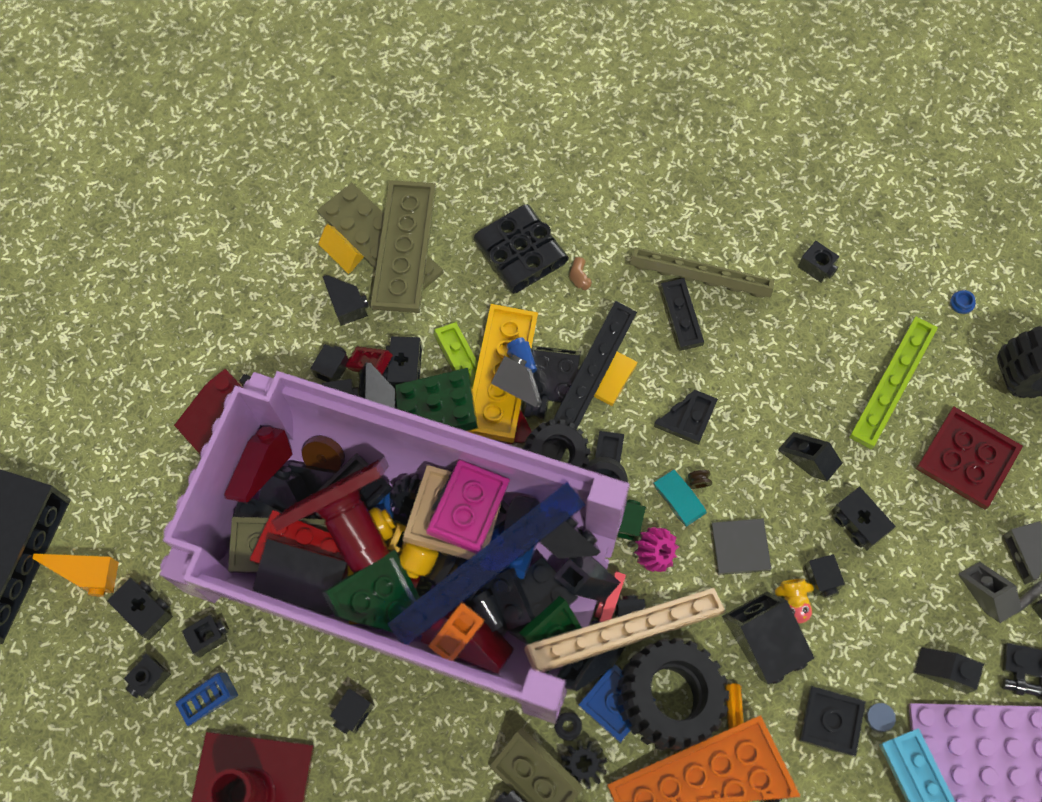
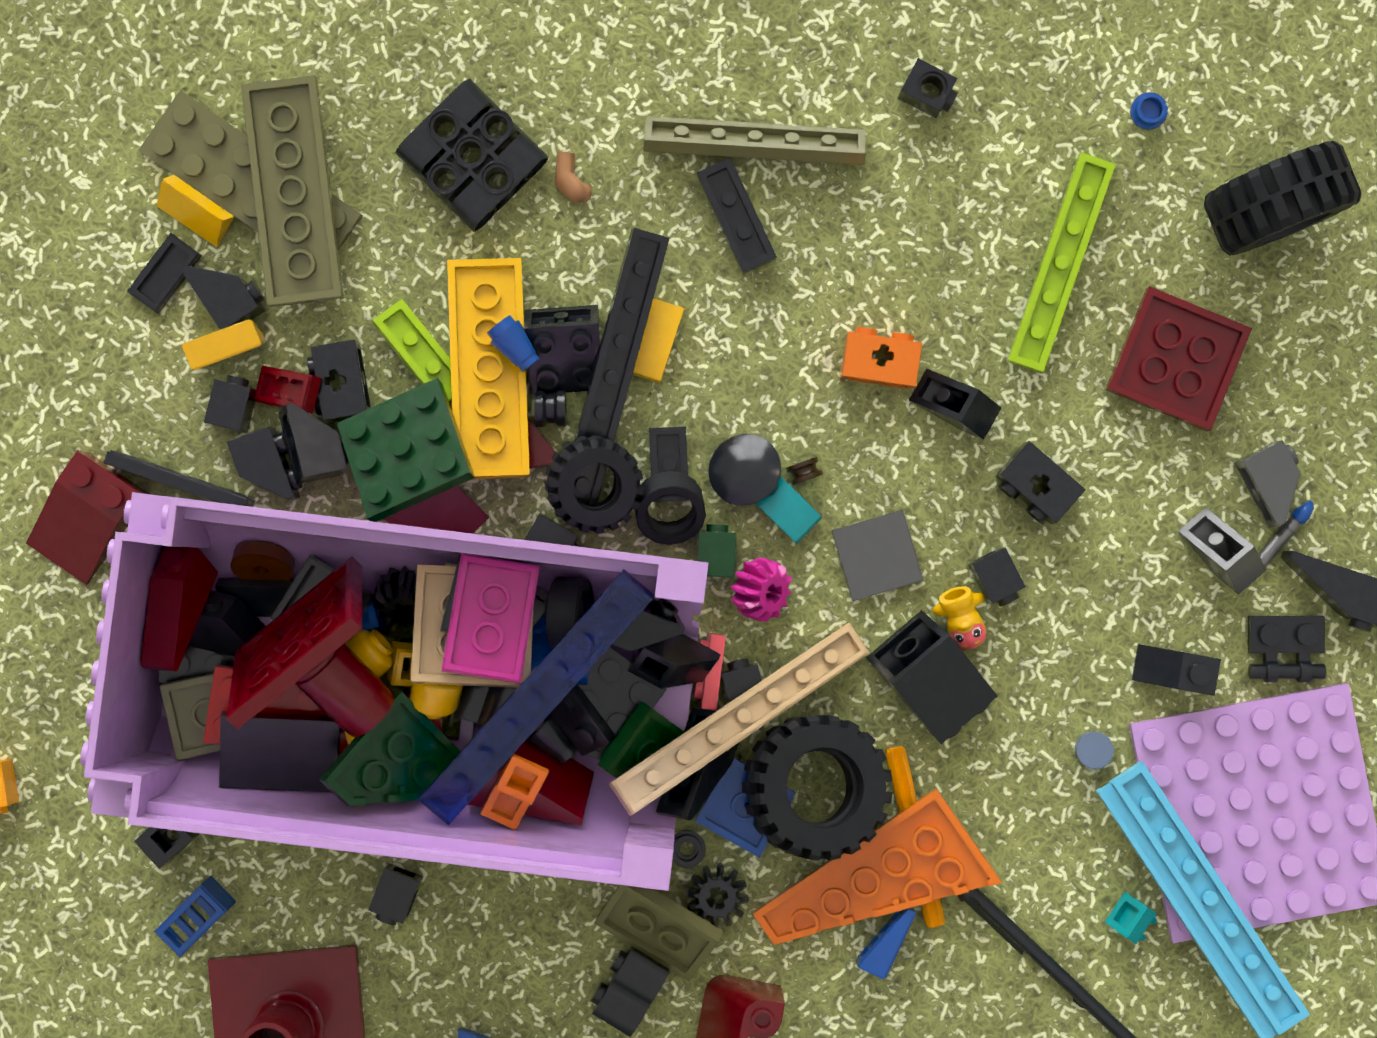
camera: 15 degrees left, 20 degrees up
black brick [107,577,173,640] -> none
black brick [124,653,171,699] -> none
dark grey slope [491,355,542,407] -> none
black wing [654,390,718,445] -> none
black plate [799,686,866,757] -> none
none -> black tile [127,233,202,314]
none -> yellow slope [182,320,265,370]
none -> black dish [708,434,781,506]
none -> orange brick [840,327,922,390]

